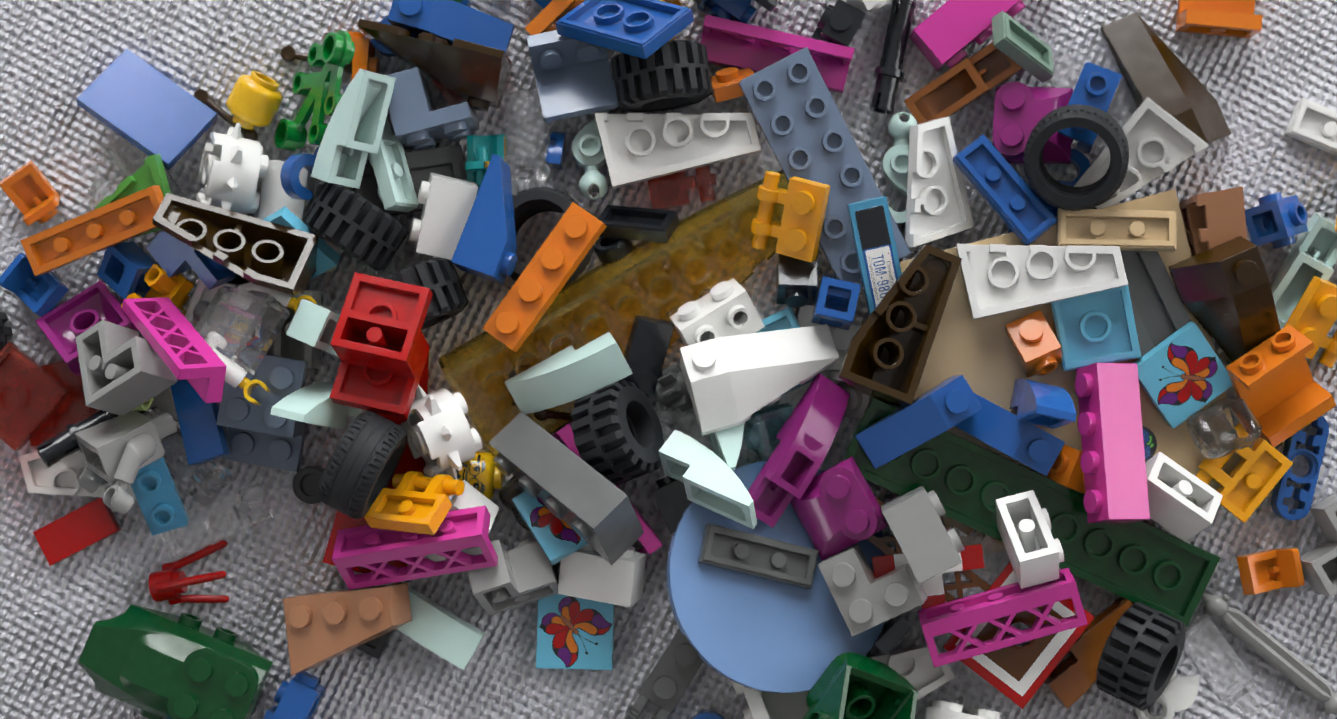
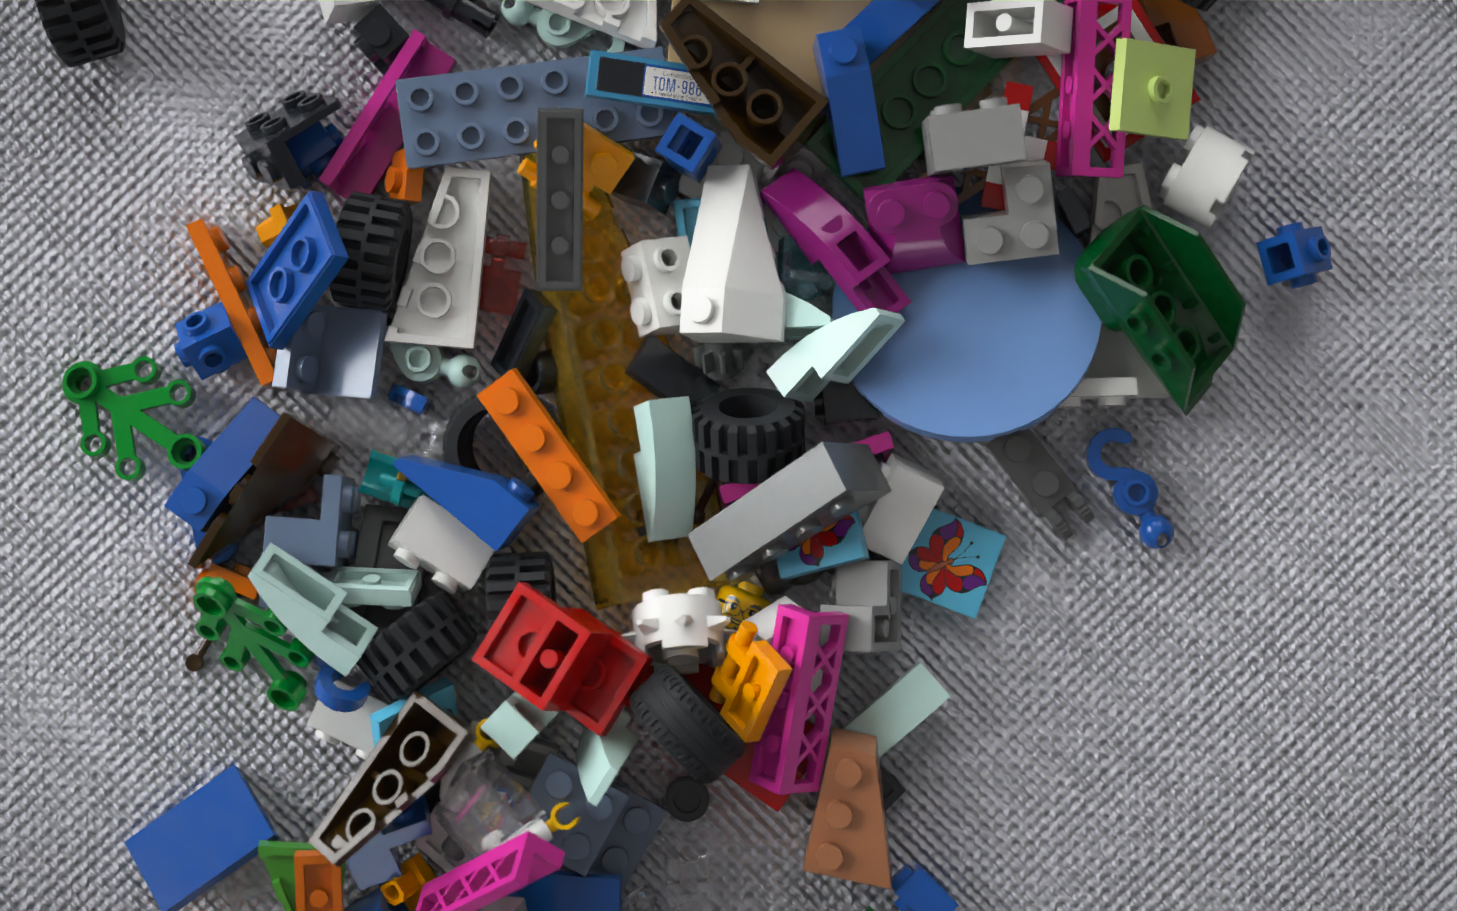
camera: 75 degrees left, 0 degrees up
dark brown hinge [194,89,258,141] -> none
white brick [196,123,268,215] -> none
yellow head [226,71,283,130] -> none
dark grey tile [697,523,819,589] -> none
none -> dark grey tile [536,107,584,291]
none -> yellowish green plate [1109,38,1196,140]

